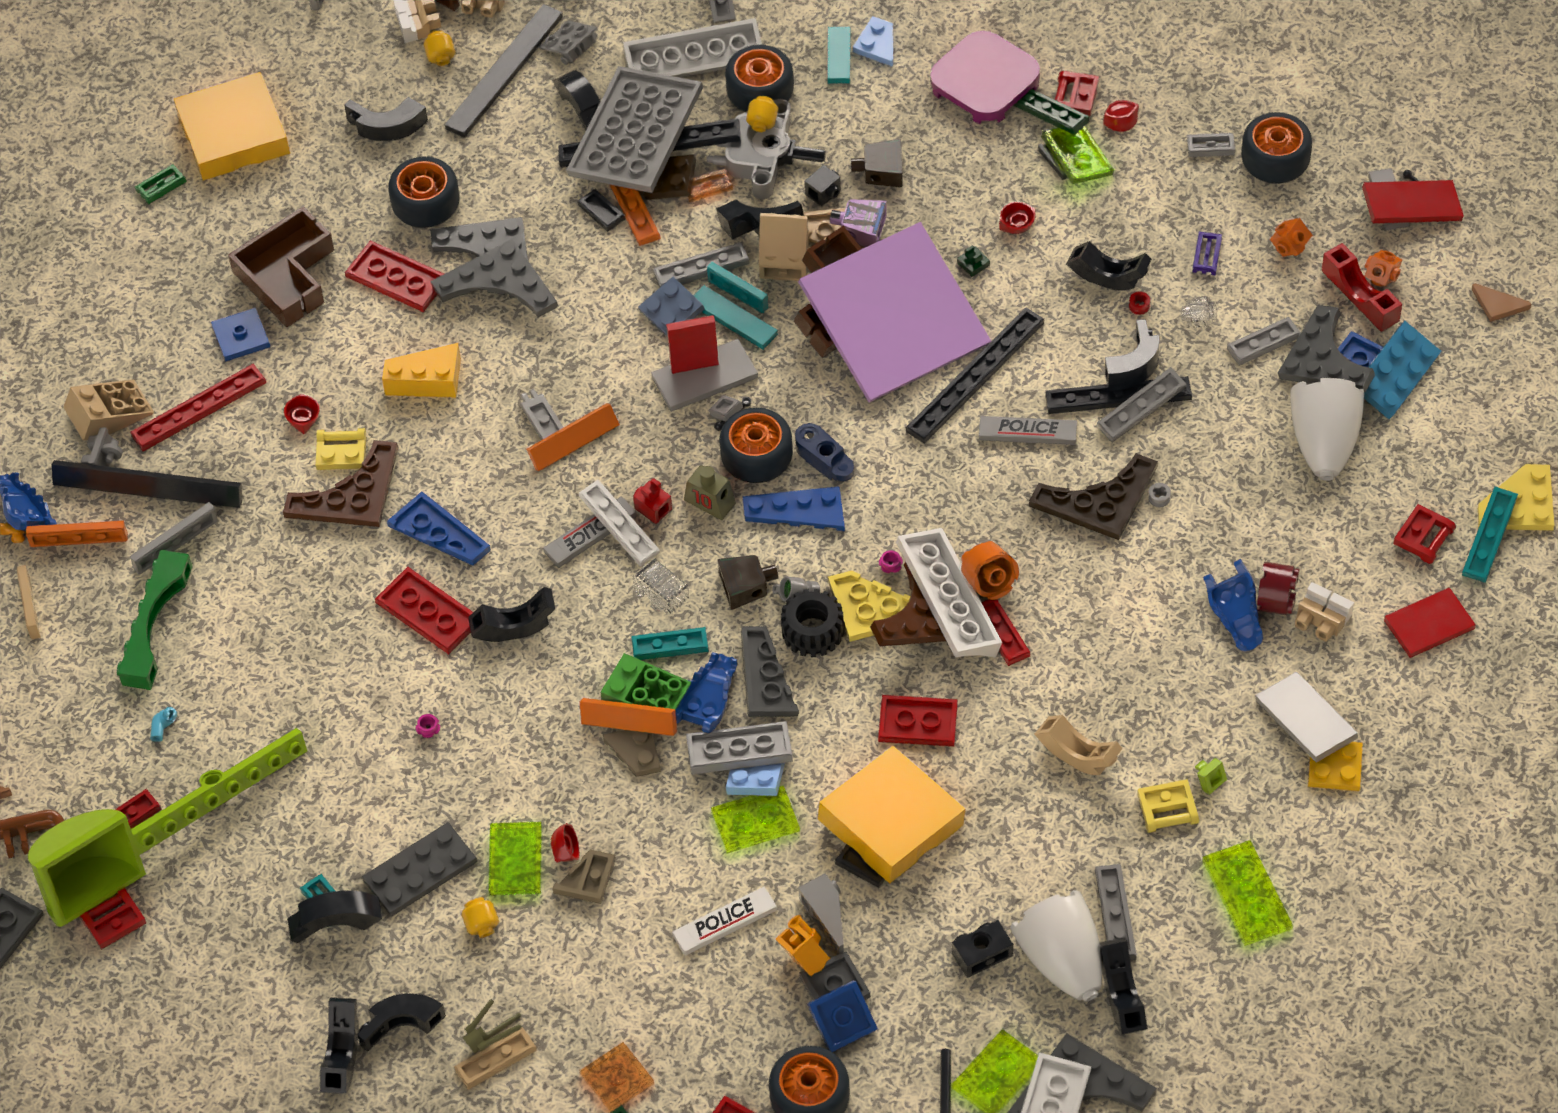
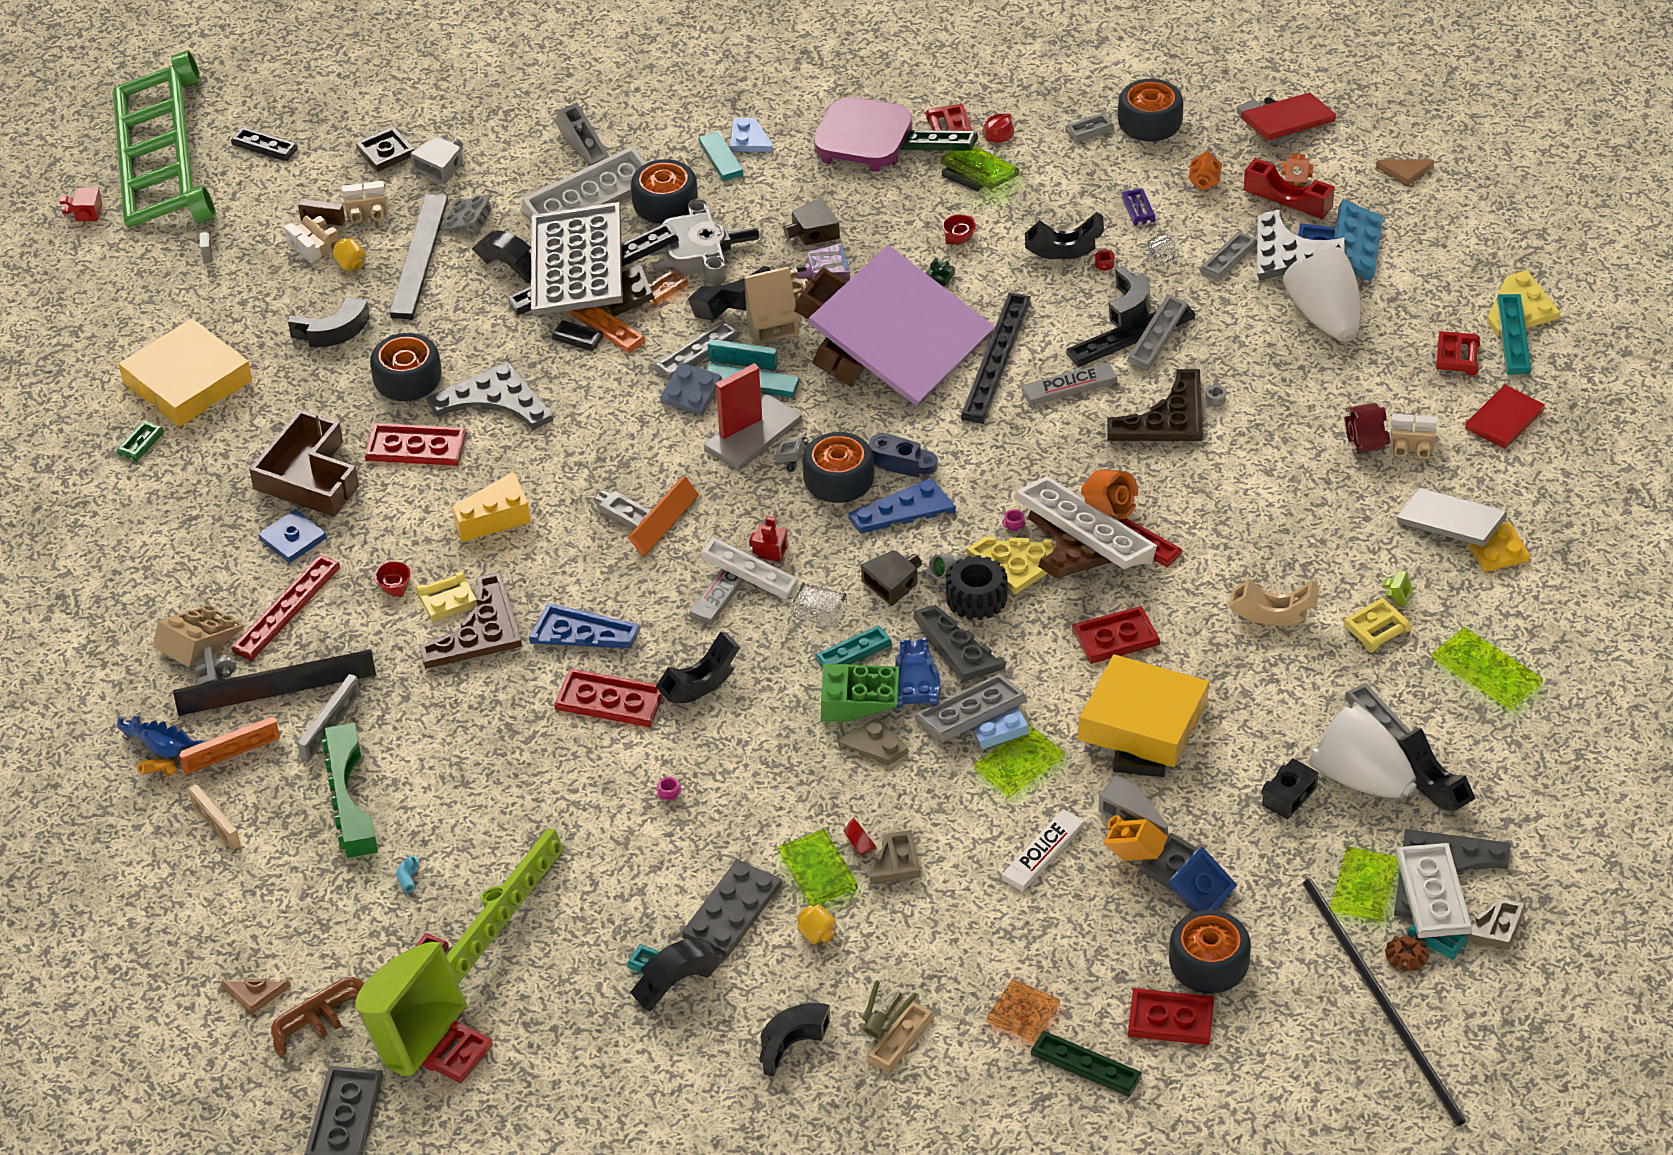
camera: 25 degrees left, 10 degrees down
black arch [320,997,359,1094] -> none
dark grey plate [430,239,558,317] -> none
orange tile [579,698,677,736] -> none
olive torso [684,465,736,520] -> none
yellow head [746,96,778,132] -> none
black brick [804,165,841,207] -> none
blue animal [1203,559,1263,652] -> none

